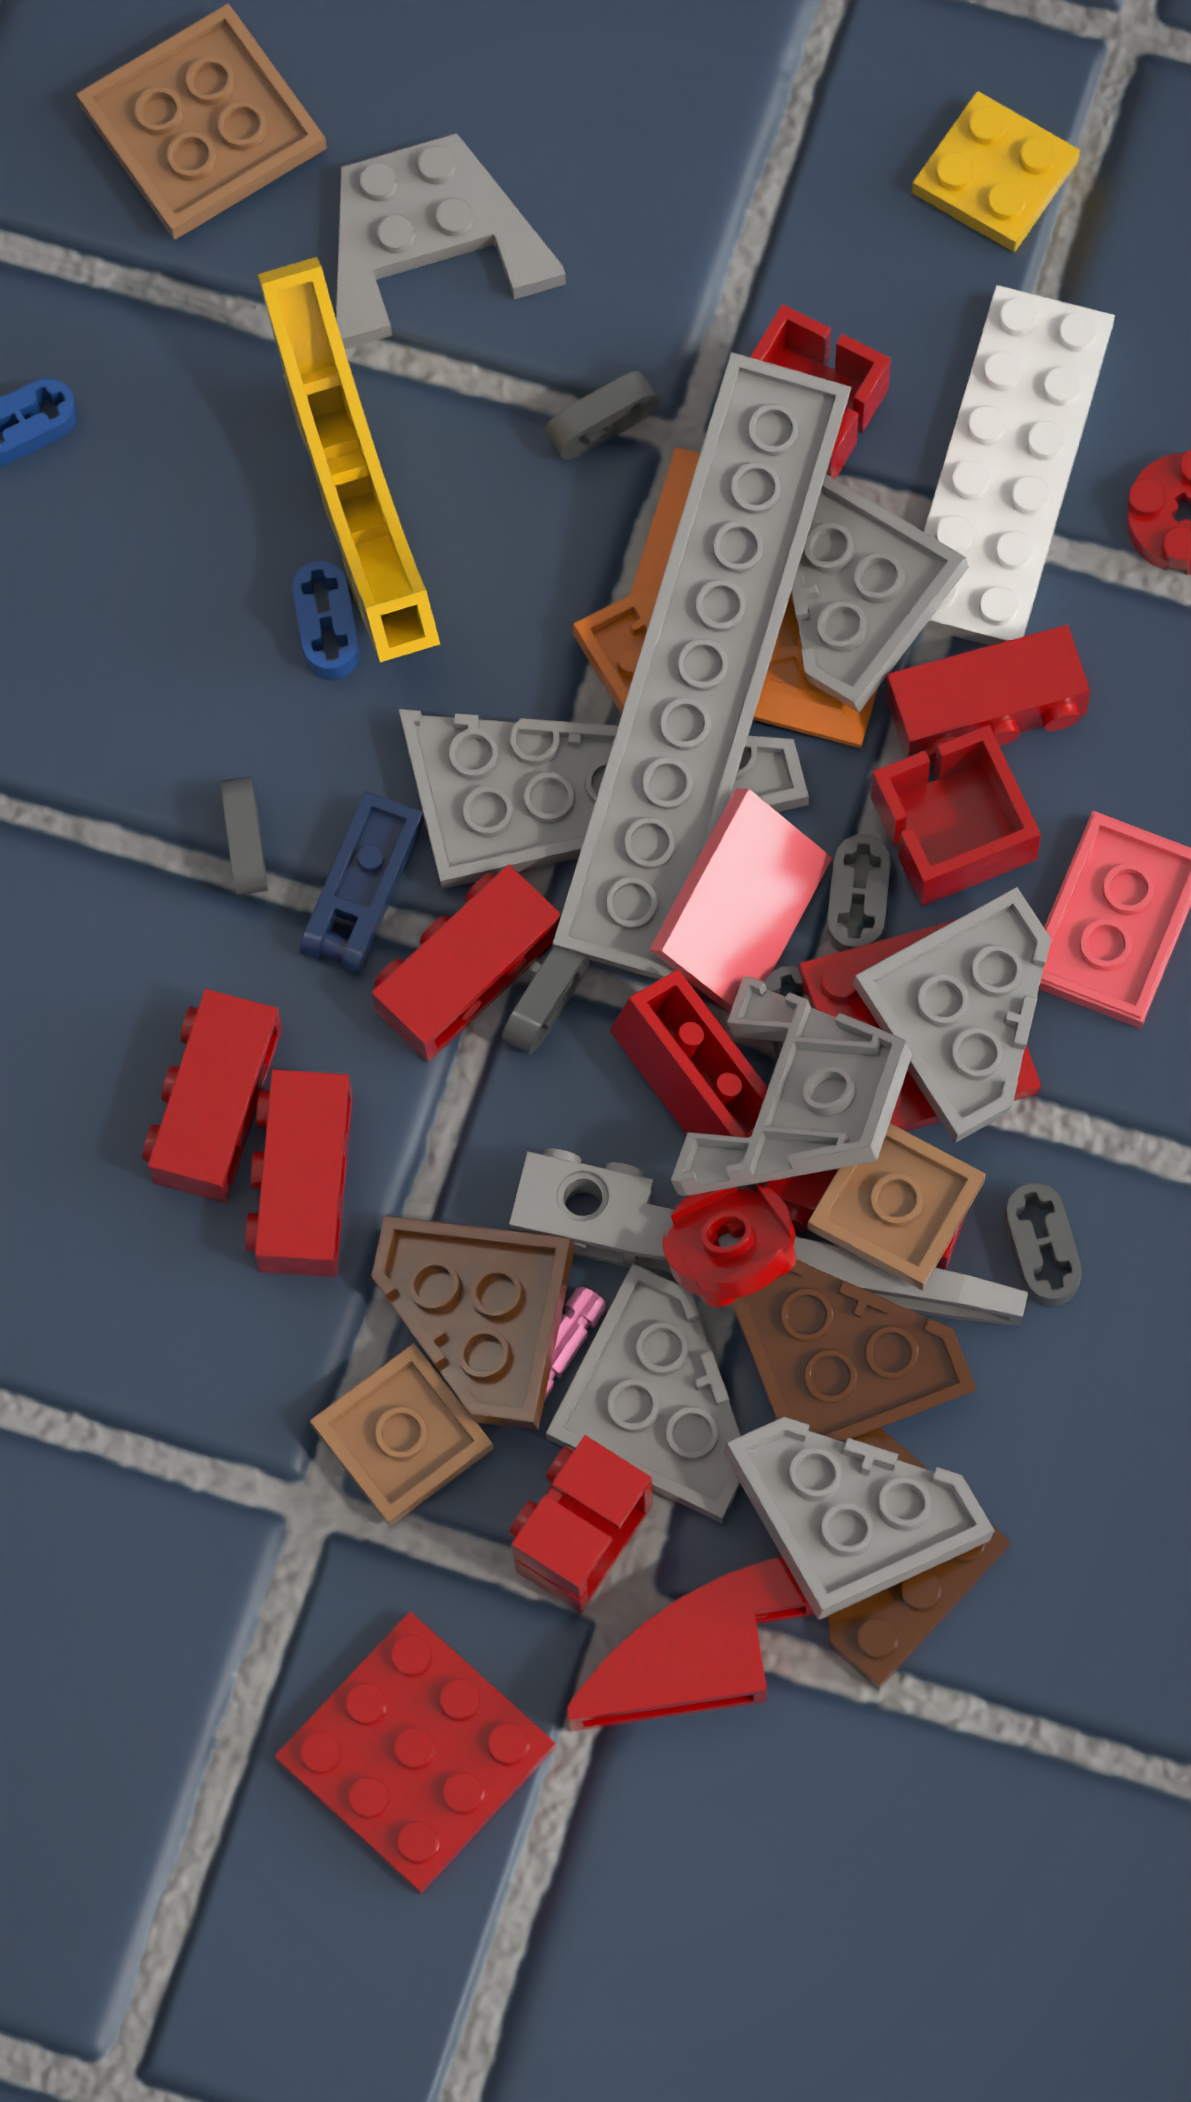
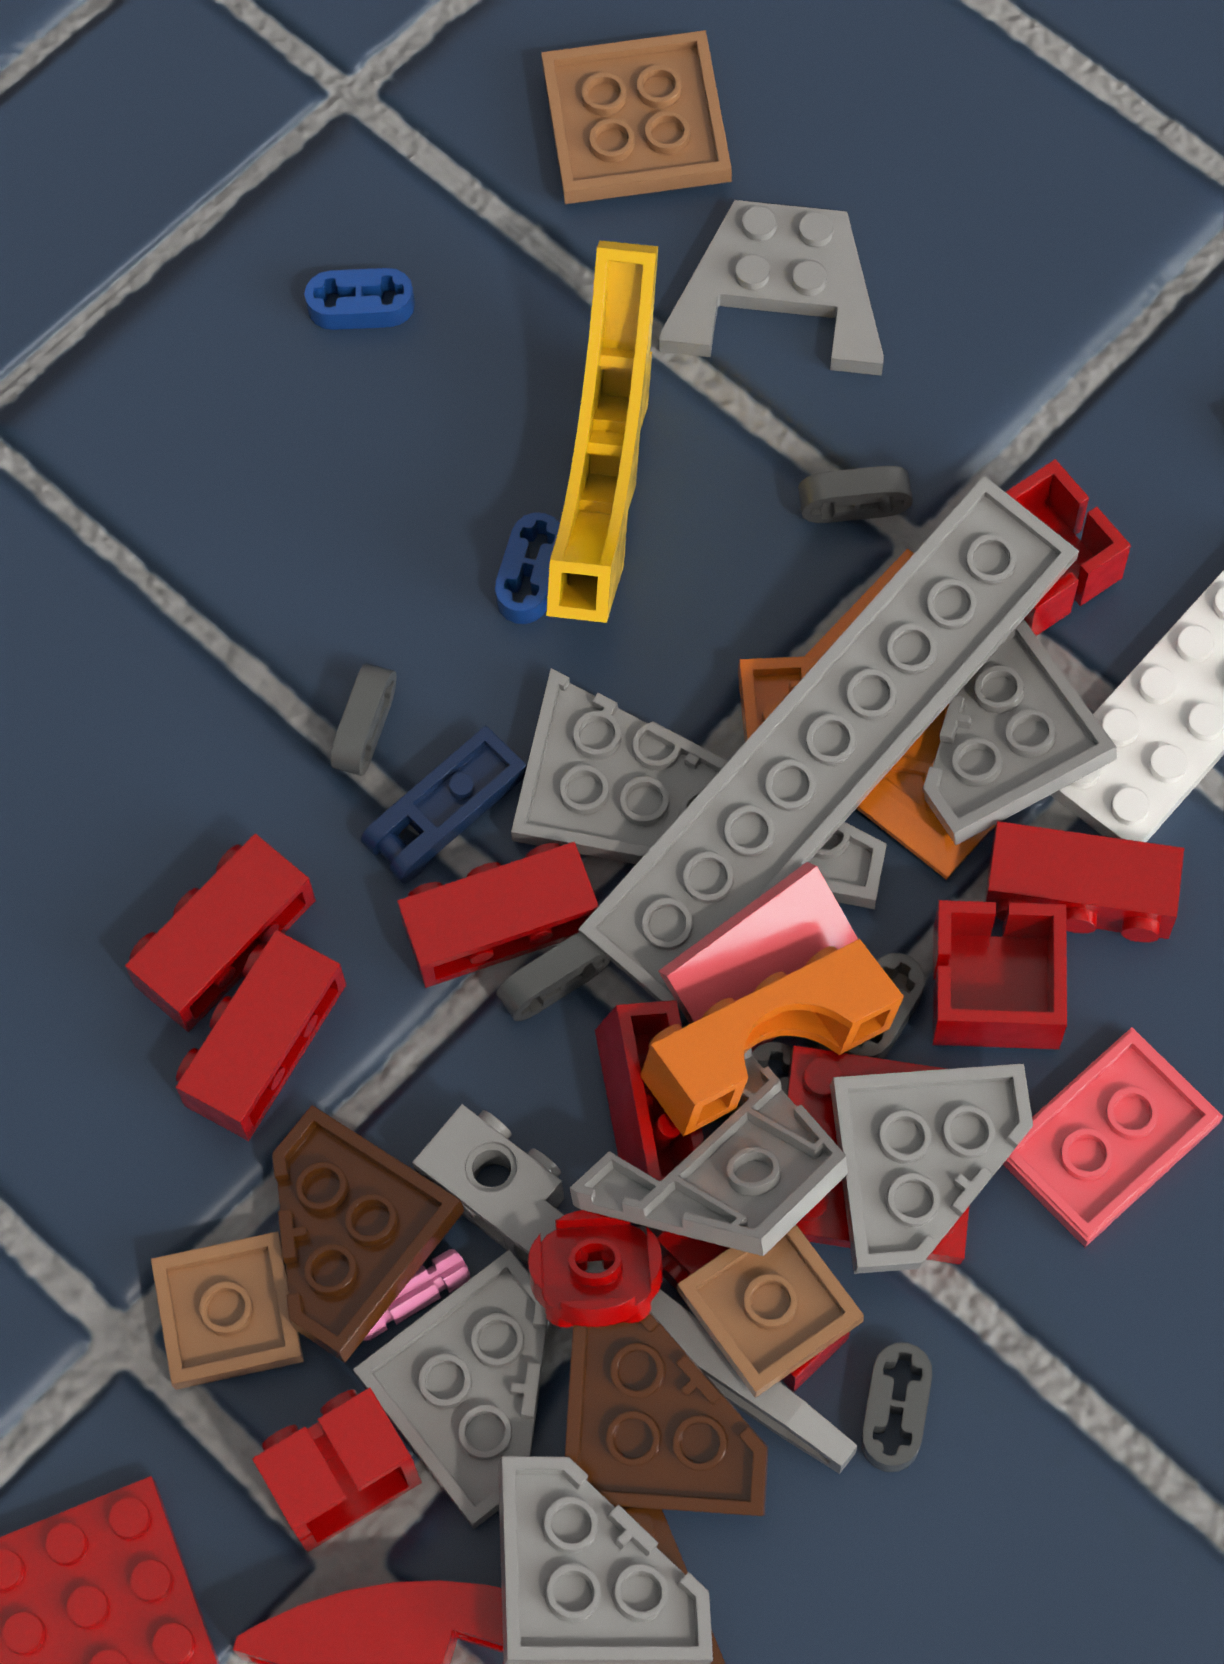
camera: 25 degrees right, 5 degrees down
none -> orange arch [640,939,904,1137]

